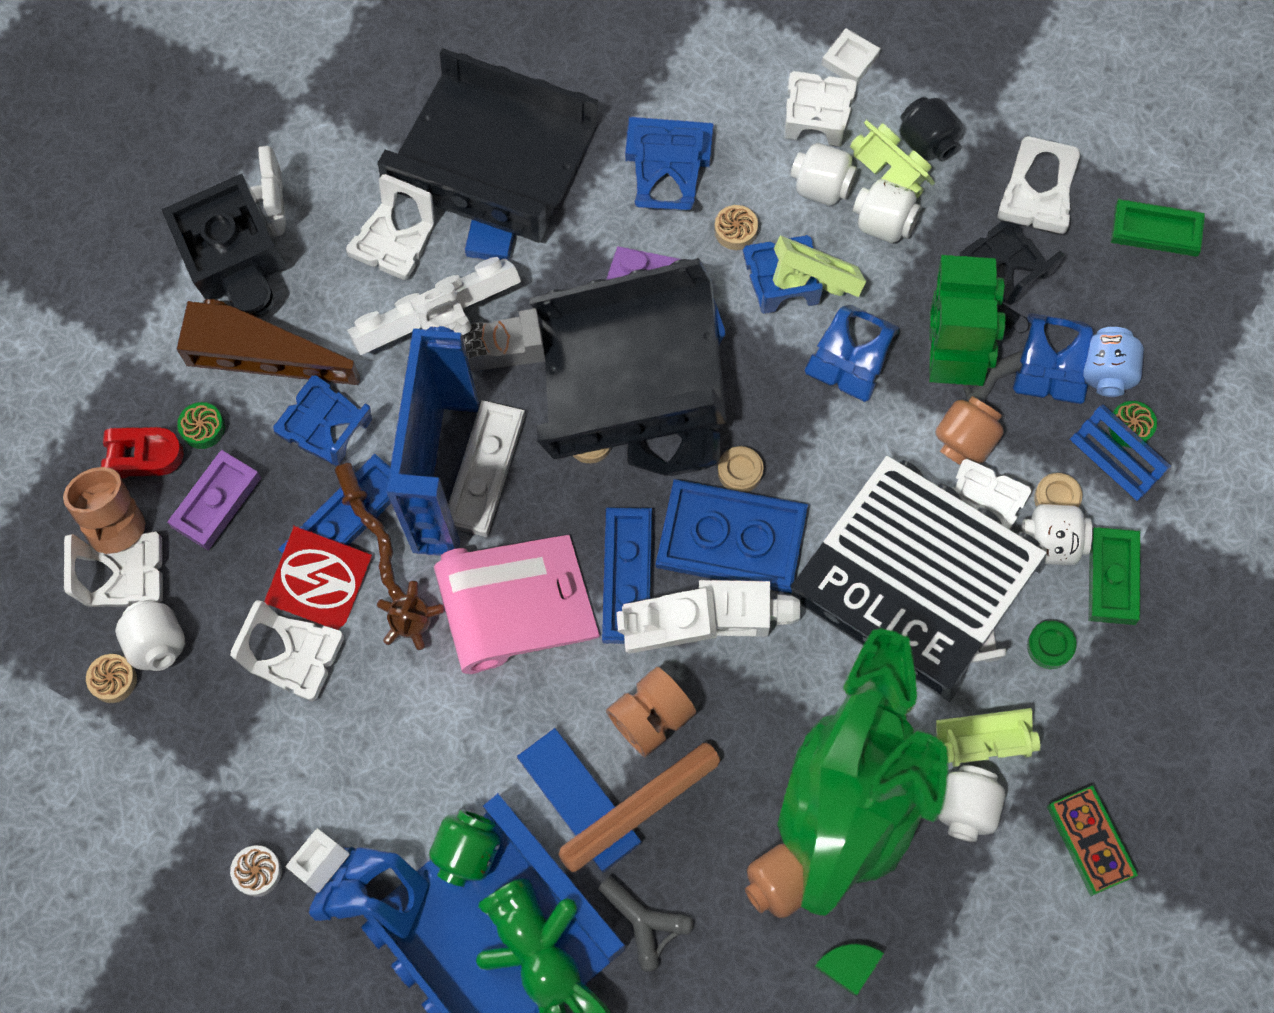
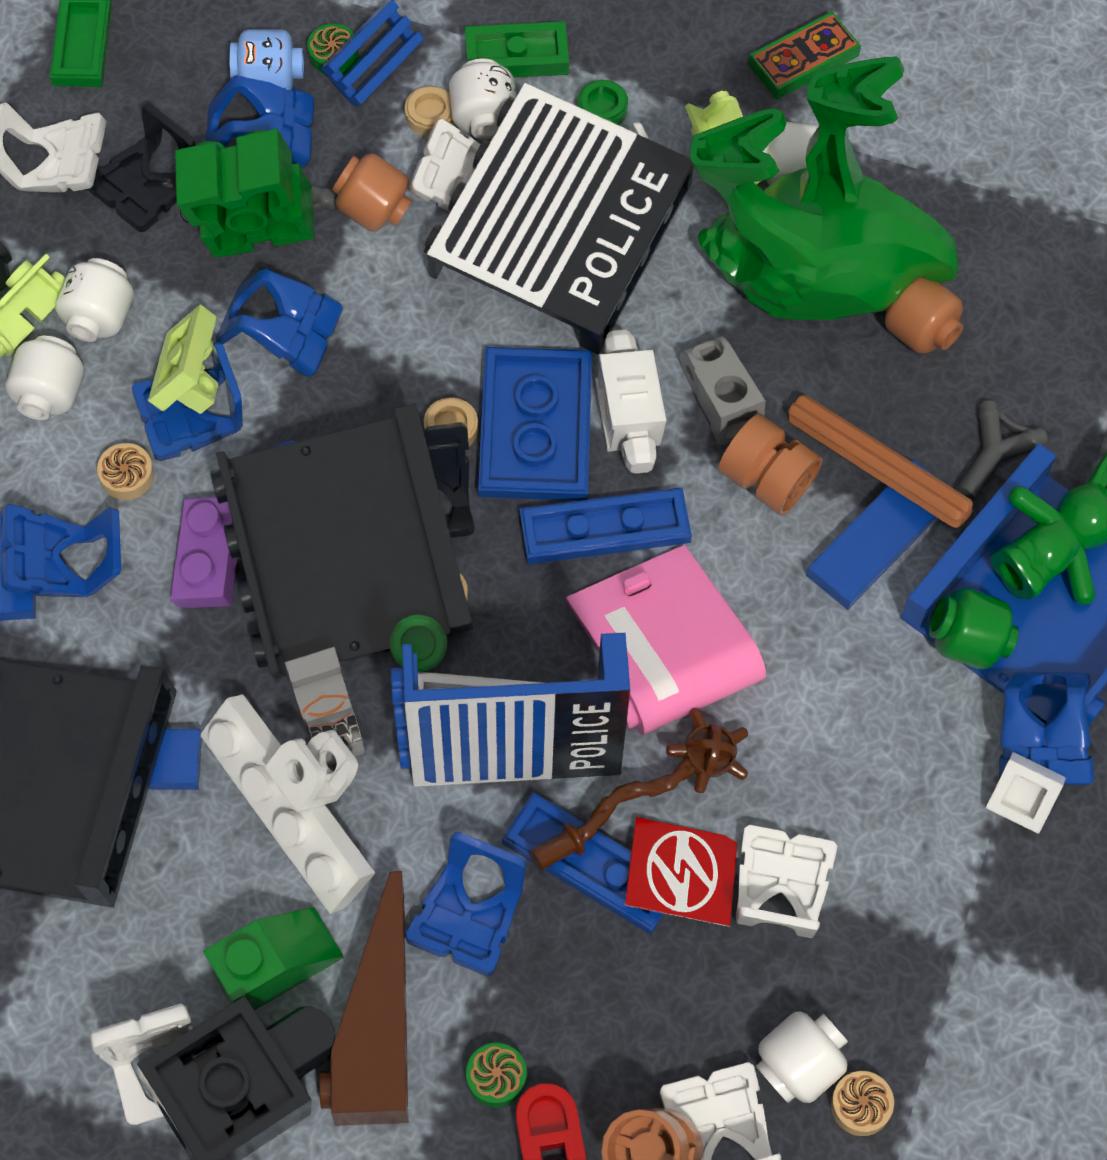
camera: 105 degrees left, 5 degrees down
medium lavender plate [167,450,261,550] -> none
tile [230,846,282,897] -> none
white piece [346,174,435,280] -> none
white plate [616,588,717,654] -> none
green tile [814,944,884,997] -> none
none -> green slope [203,907,344,1011]
none -> green tile [390,615,447,672]
none -> light grey leg [680,336,766,446]

